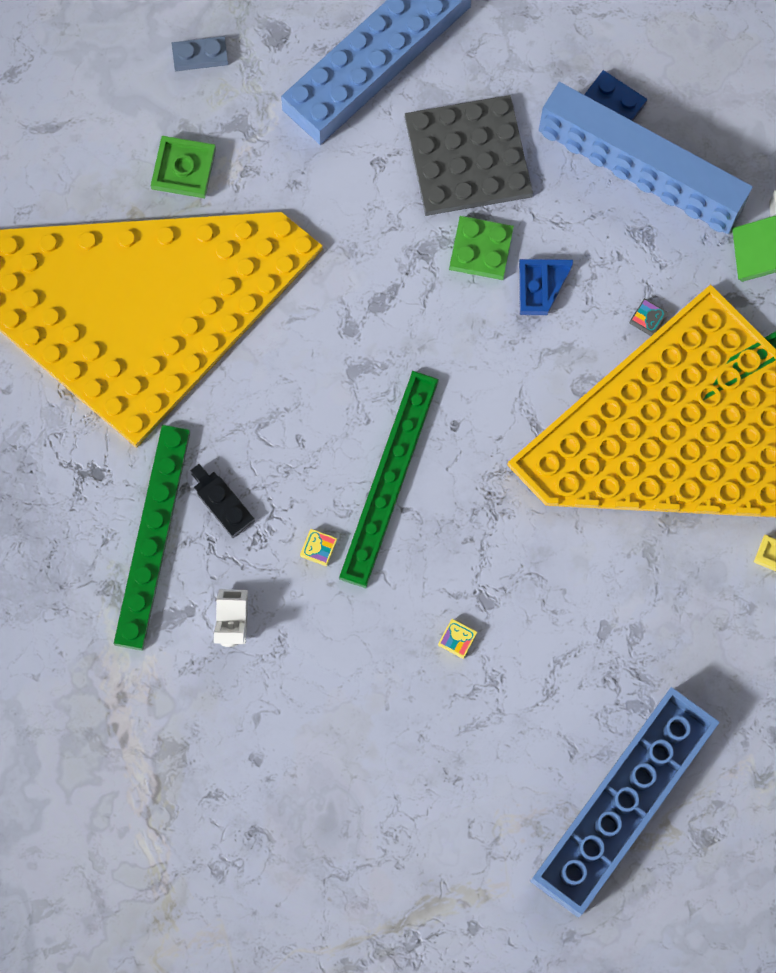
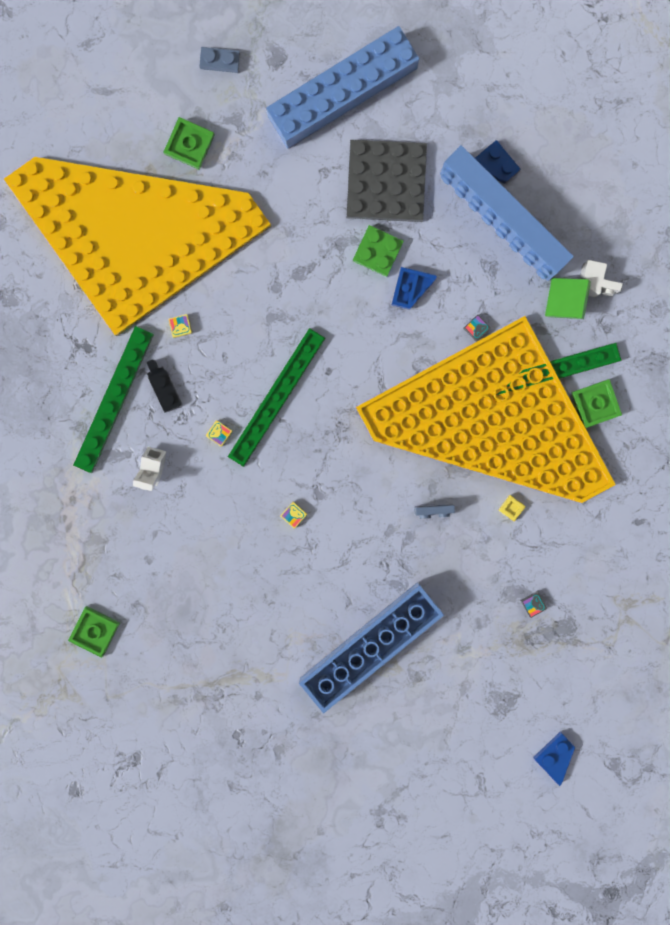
camera: 20 degrees right, 15 degrees up
none -> bright green tile [68,606,120,658]
none -> tile [168,314,192,338]
none -> sand blue plate [414,504,455,519]

